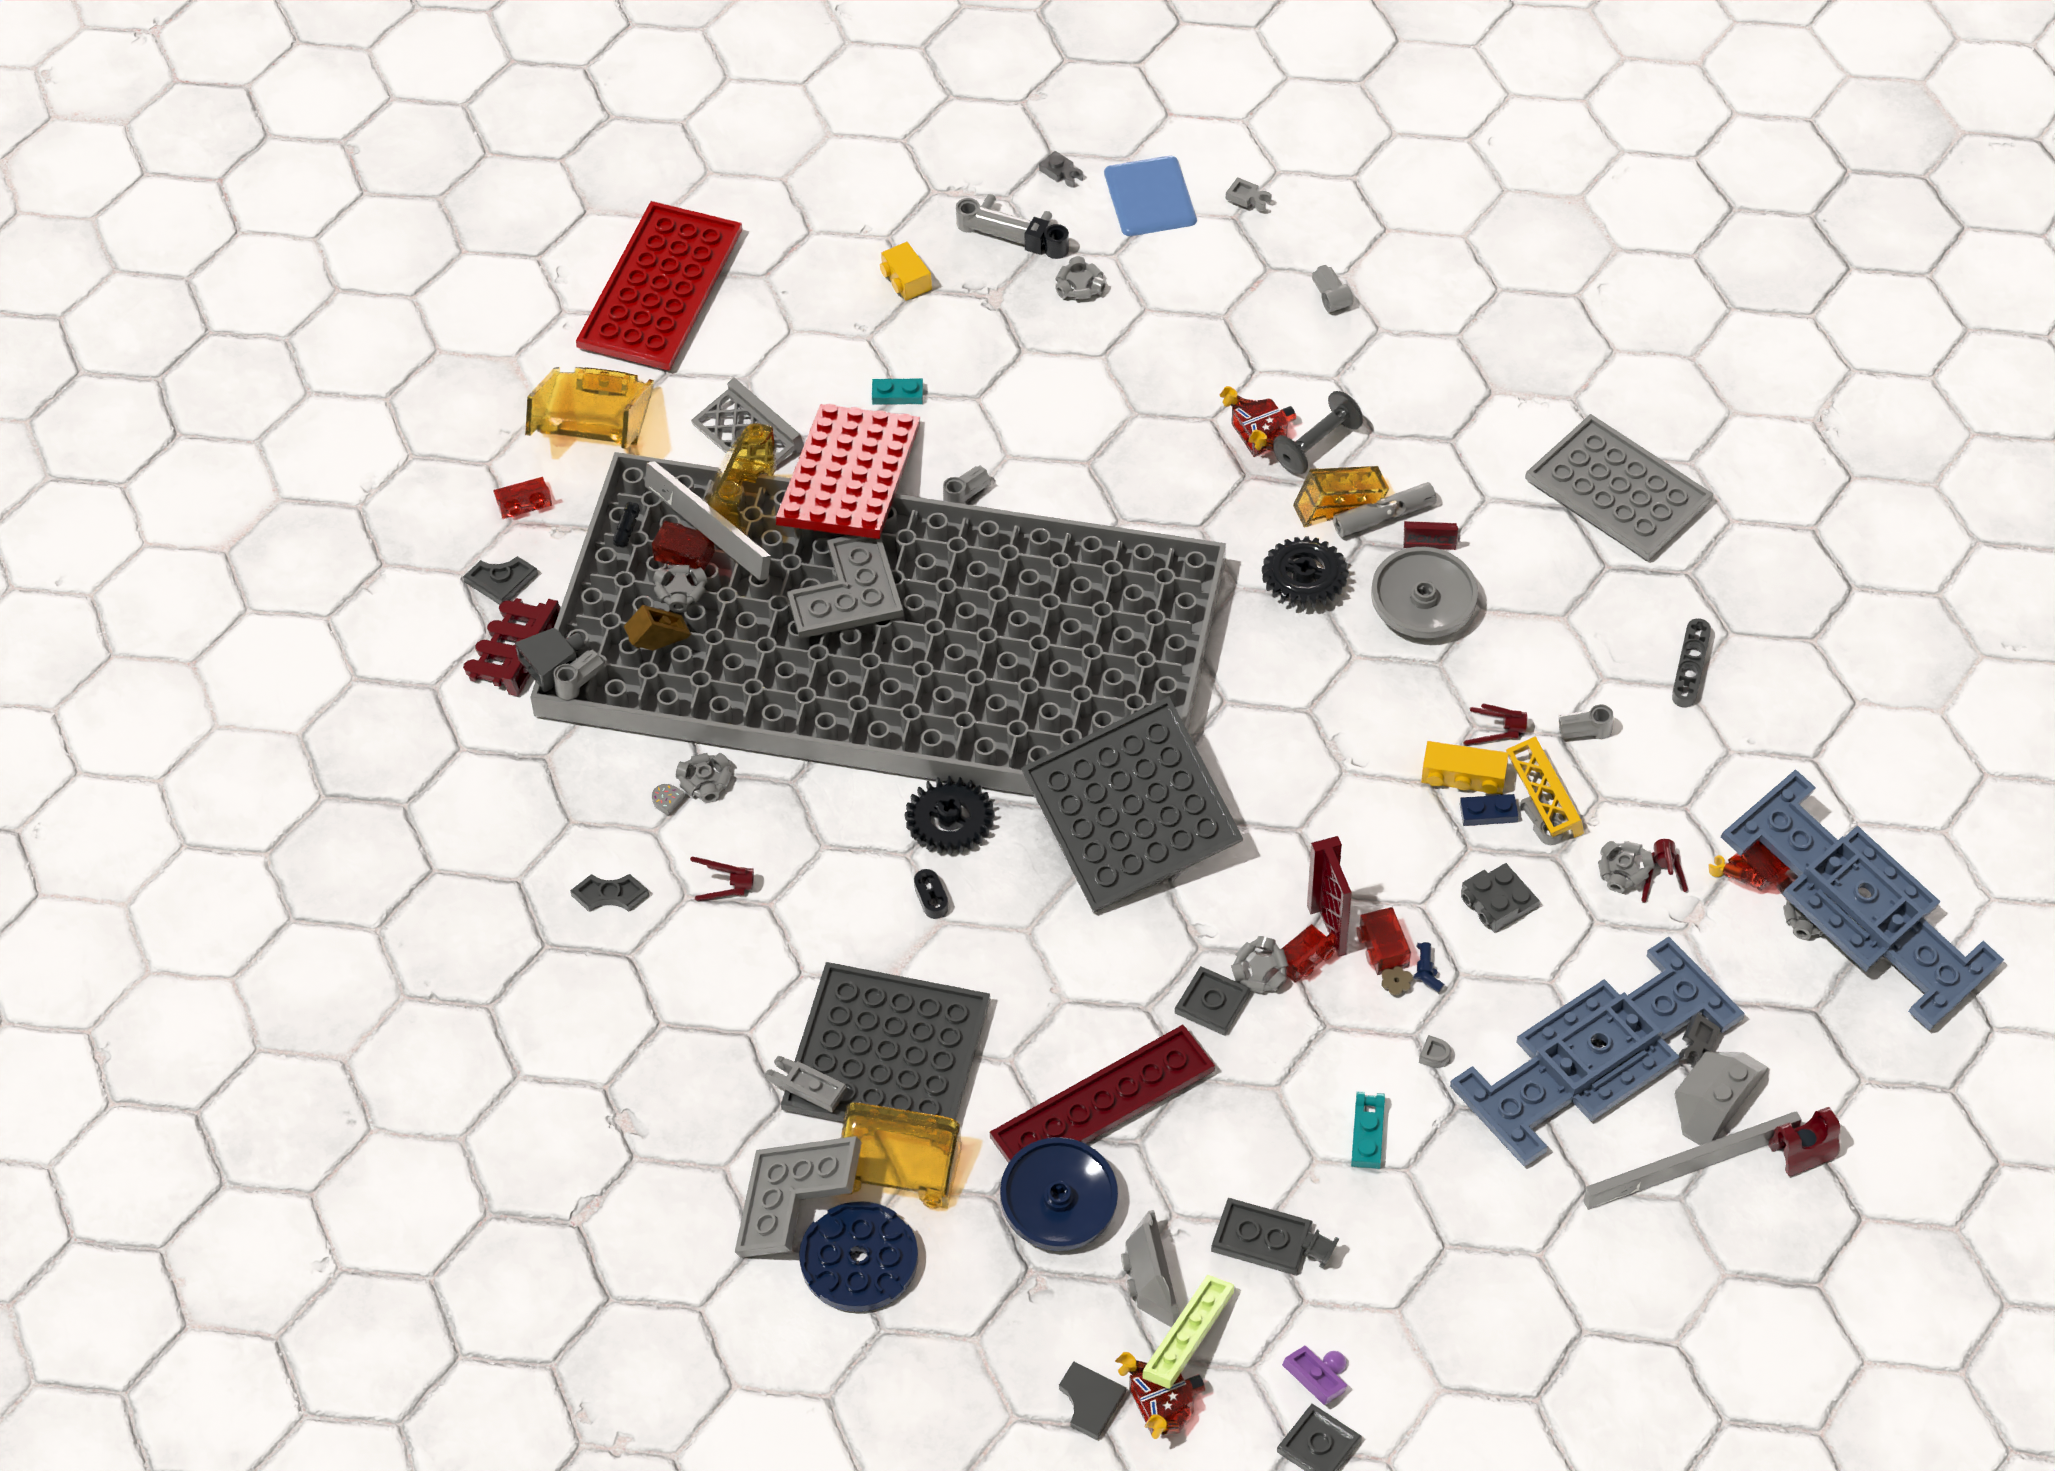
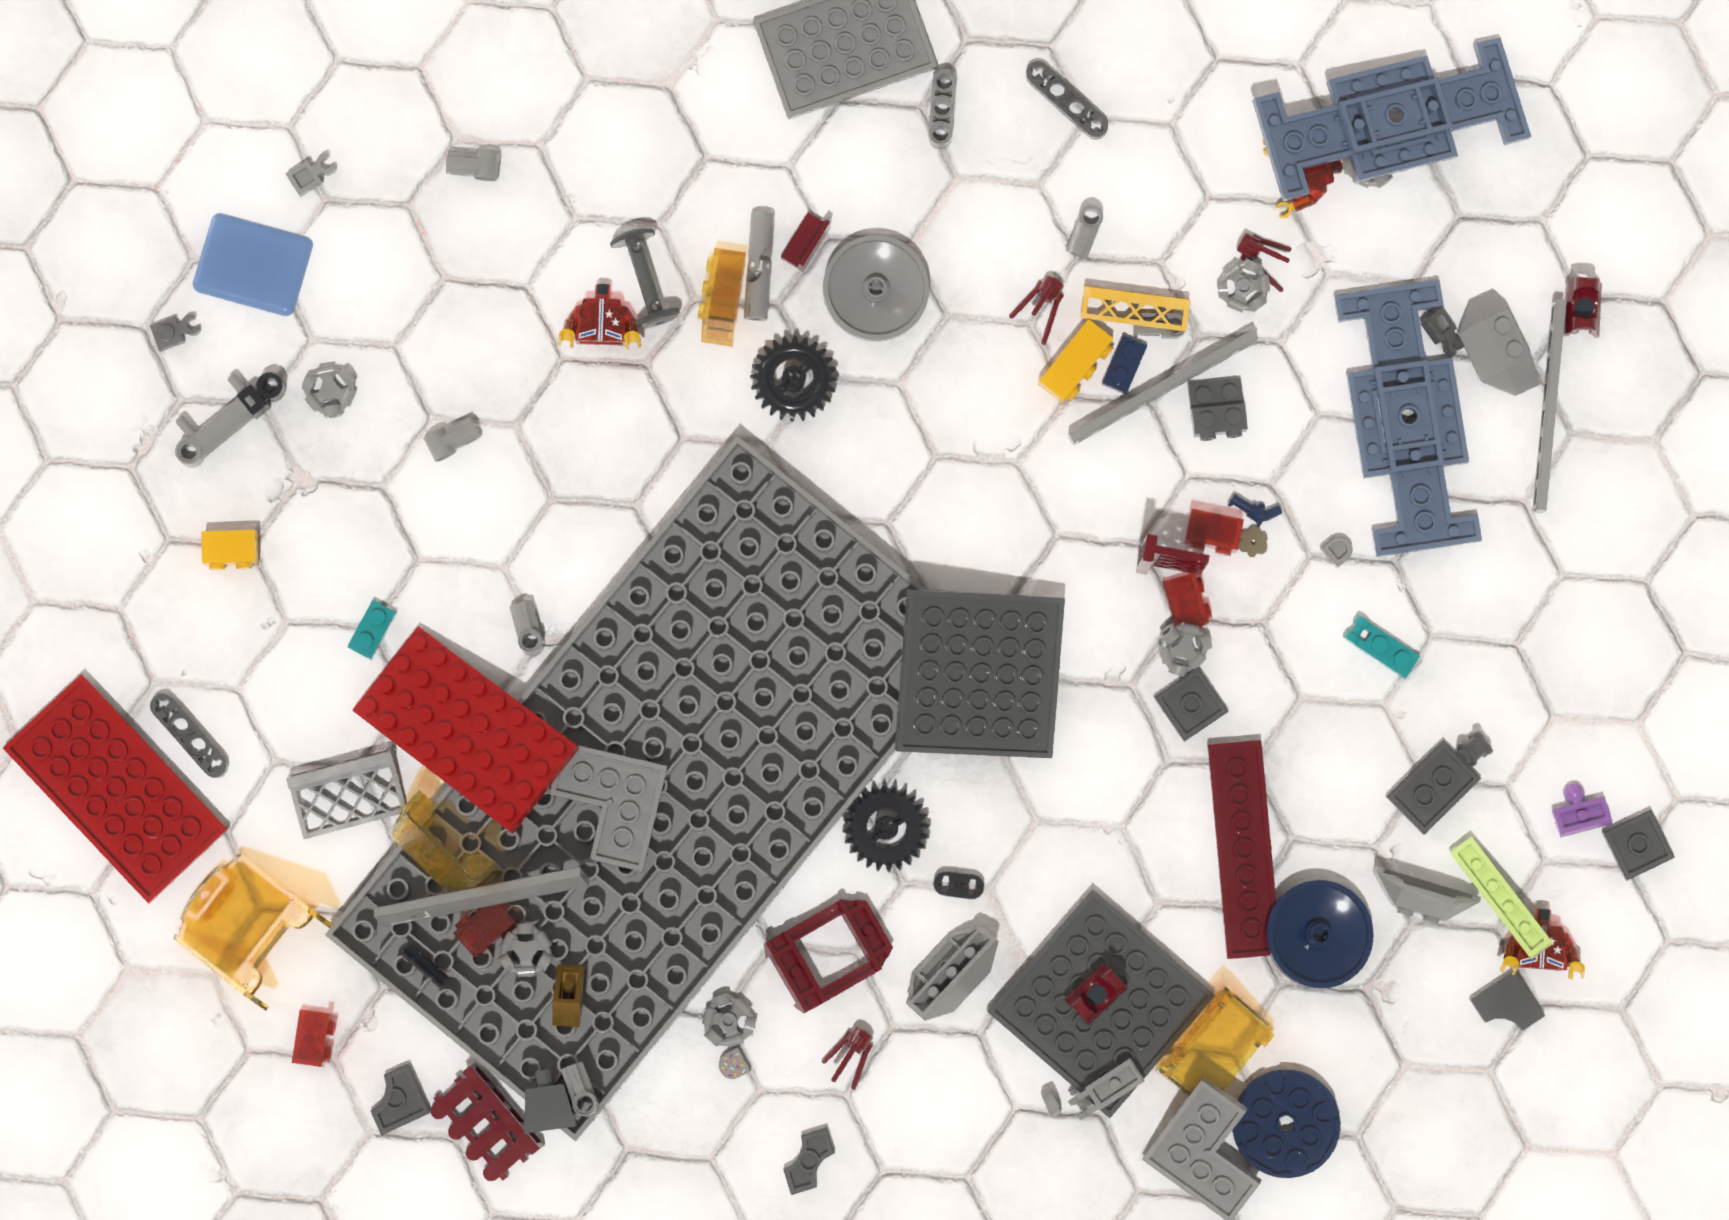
camera: 65 degrees left, 30 degrees up
none -> dark grey beam [150,694,228,778]
none -> light grey piece [423,417,481,462]
none -> dark red wedge [764,899,893,1014]
none -> light grey wedge [906,924,999,1021]
none -> light grey beam [928,69,956,150]
none -> light grey tile [1041,1089,1061,1117]
none -> dark red piece [1064,963,1128,1026]
none -> light grey tile [1068,329,1258,445]

